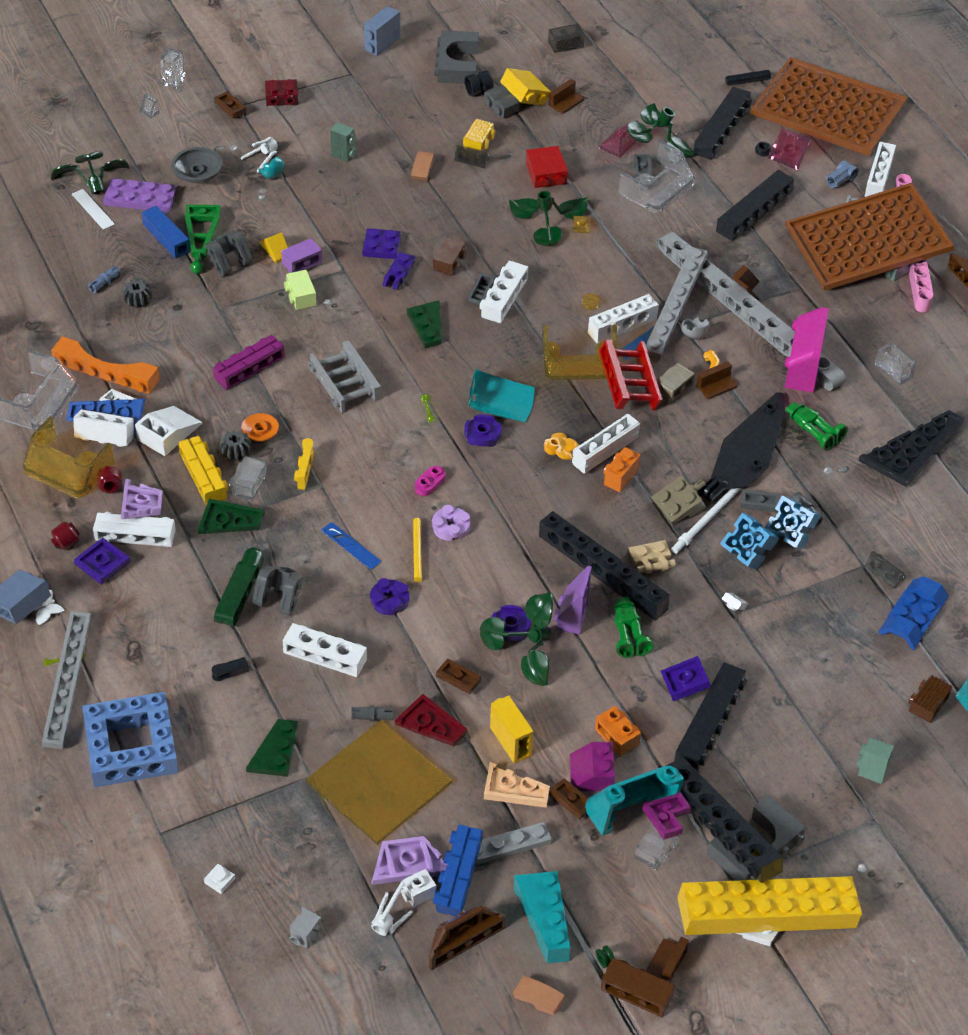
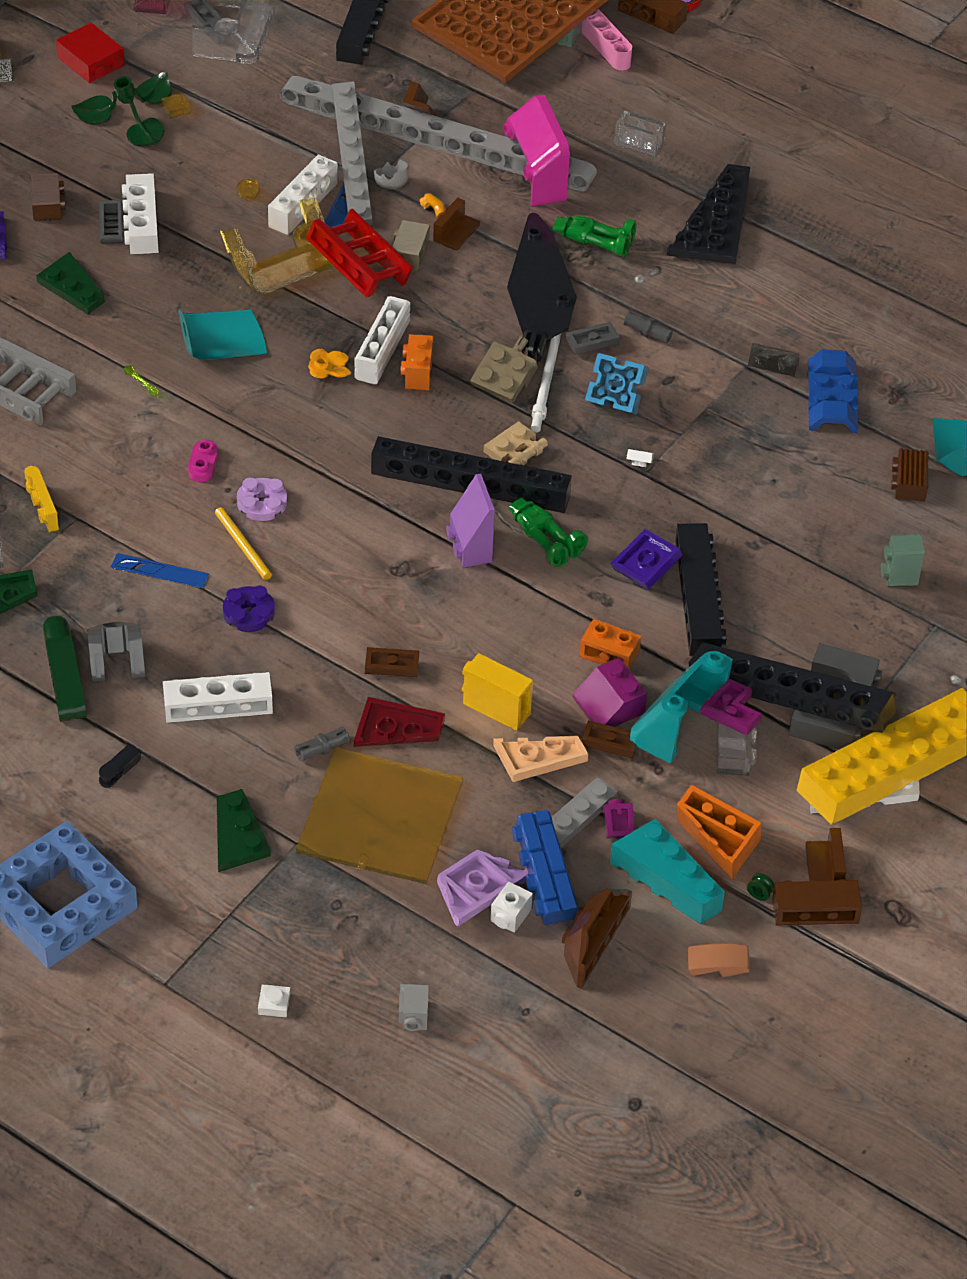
camera: 30 degrees left, 0 degrees up
white plant [371,881,413,936] -> none
dark purple plate [464,414,501,447] -> none
dark green plant [480,592,553,686] -> none
dark purple plate [492,605,531,641] -> none
dark azure brick [765,496,821,549] -> none
none -> magenta bracket [602,799,635,839]
none -> orange wedge [677,784,762,879]

